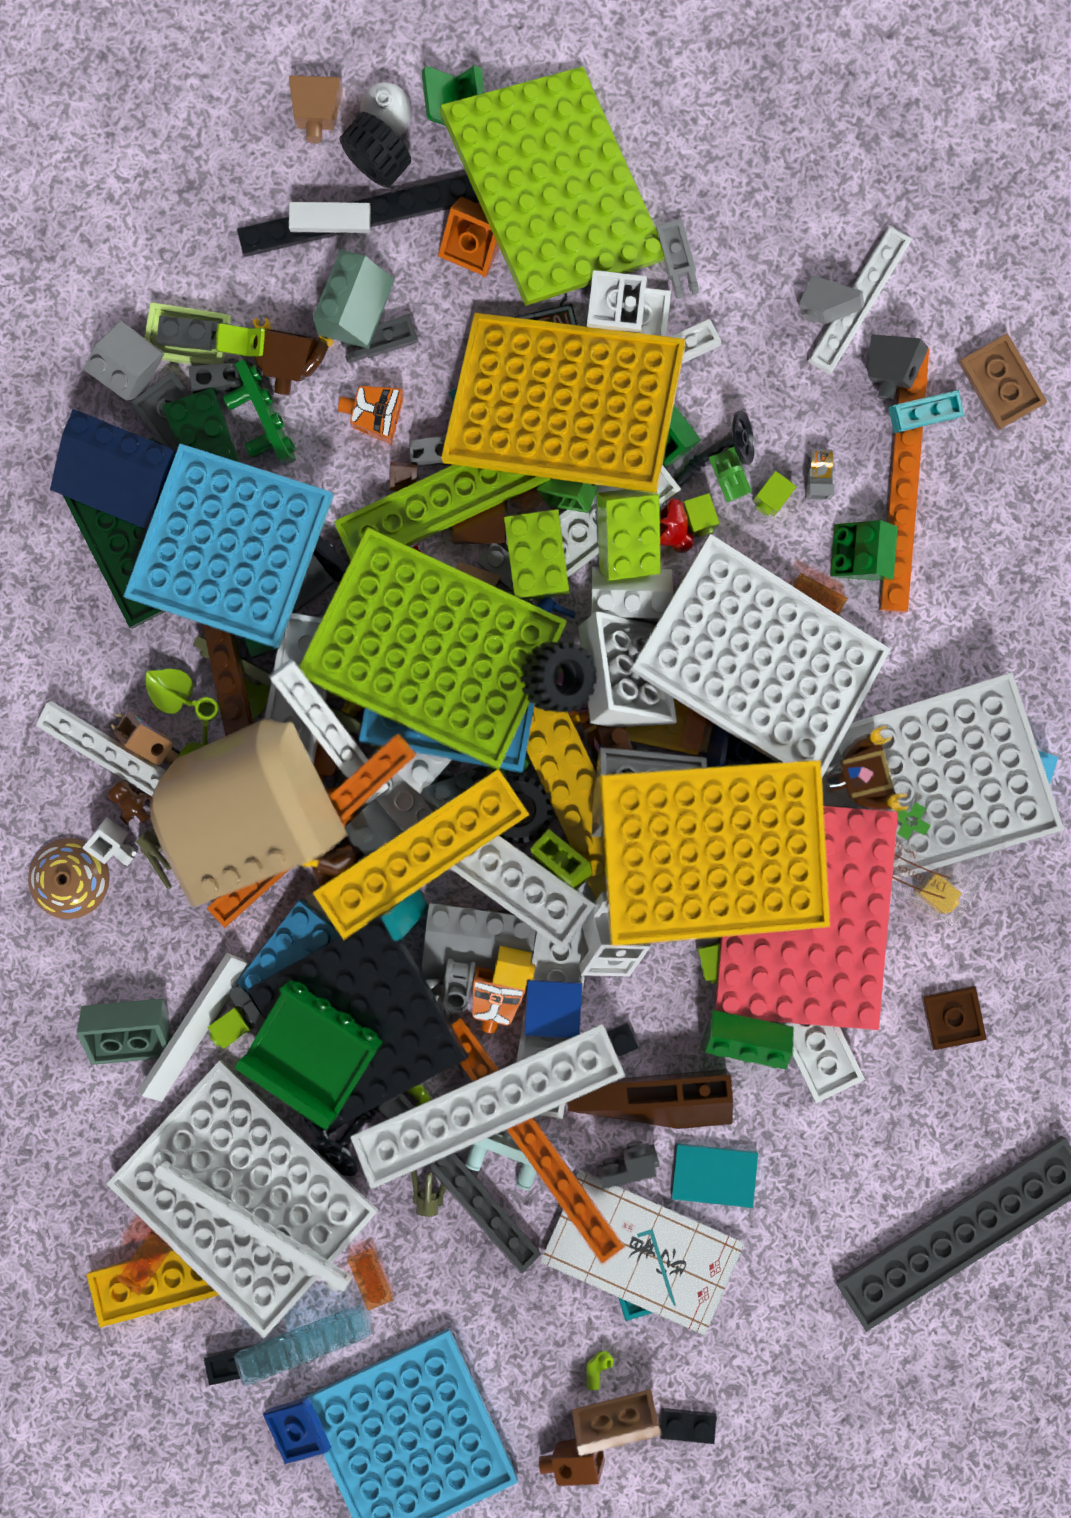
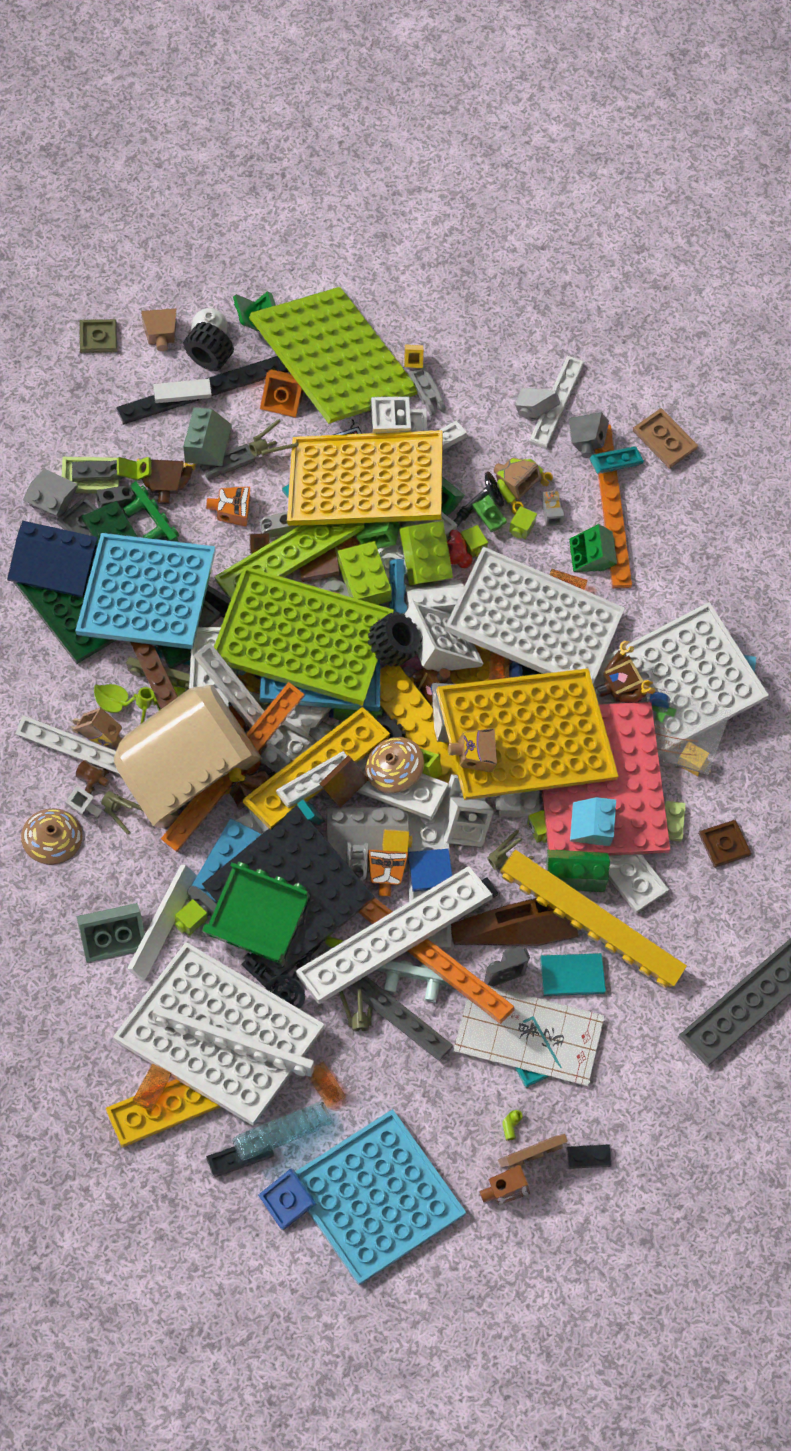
camera: 15 degrees left, 25 degrees down
none -> olive tile [79,319,117,353]
none -> olive plant [249,419,298,457]
none -> white tile [276,751,347,808]
none -> reddish brown tile [319,755,369,808]
none -> medium nougat dish [365,737,424,793]
none -> dark azure plate [389,559,407,614]
none -> yellow brick [404,344,424,368]
none -> medium nougat torso [448,729,497,772]
none -> olive plant [487,830,534,870]
none -> medium nougat torso [494,458,553,515]
none -> yellow brick [499,850,687,988]
none -> medium azure slope [570,797,616,846]
none -> blue tile [649,692,670,708]
none -> yellowish green plate [665,801,686,842]

